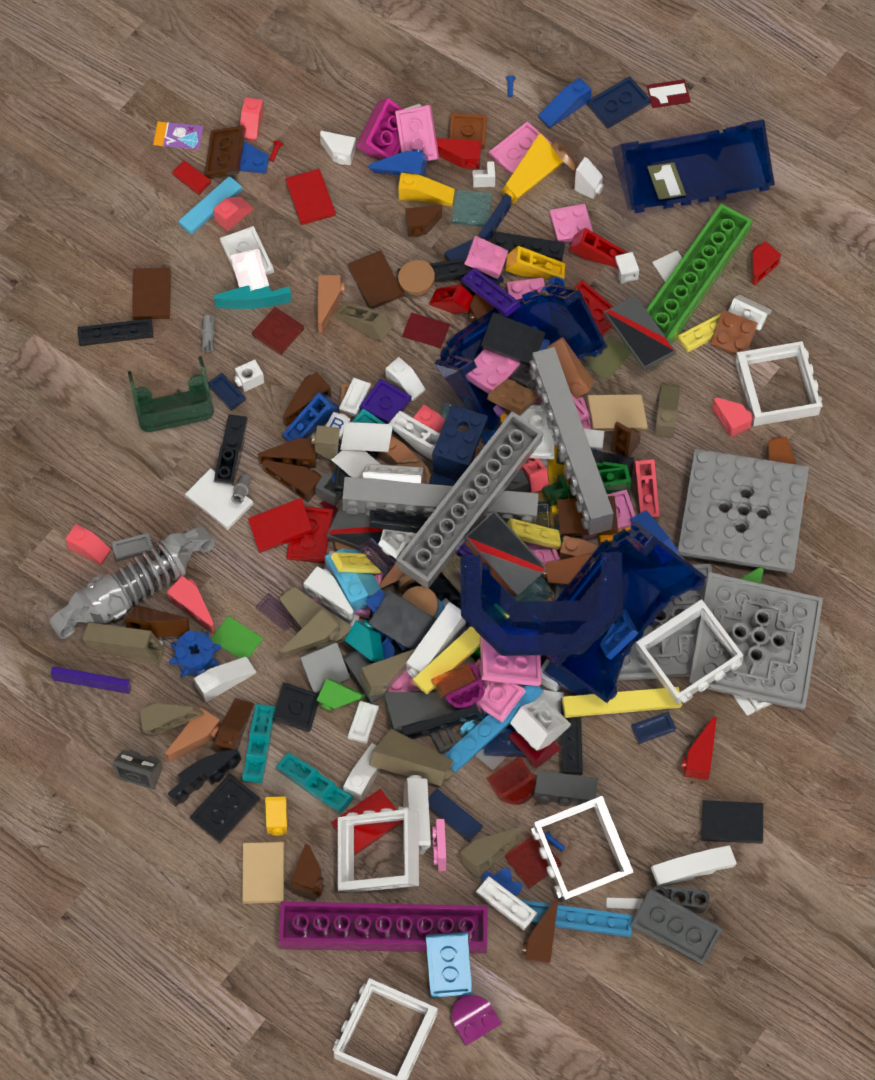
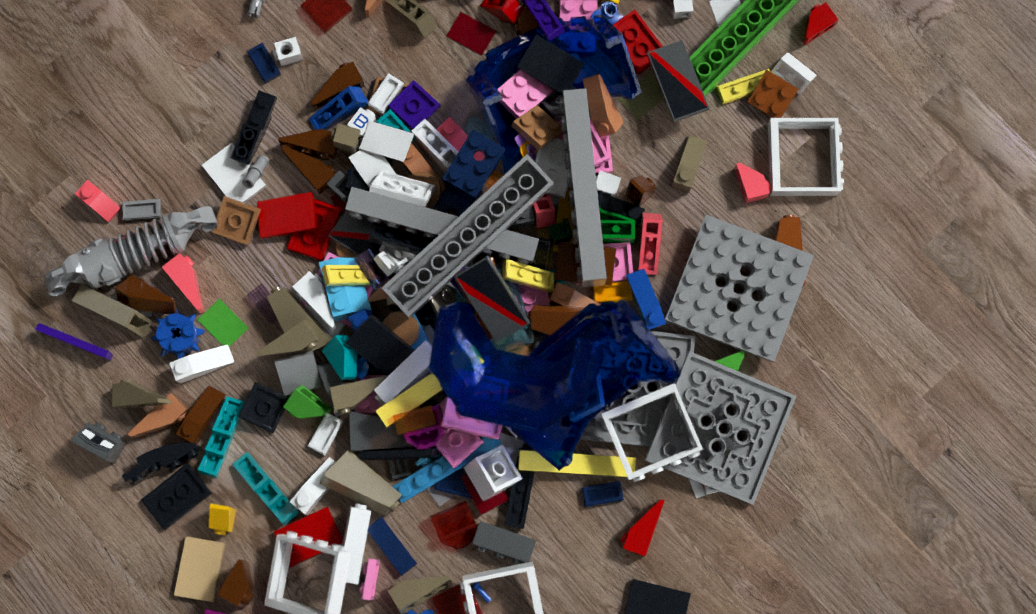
camera: 10 degrees right, 15 degrees up
clear green windscreen [128,356,214,432] -> none
white slope [385,357,426,402] -> none
tan tile [586,394,648,431] -> none
none -> medium nougat plate [212,196,261,245]

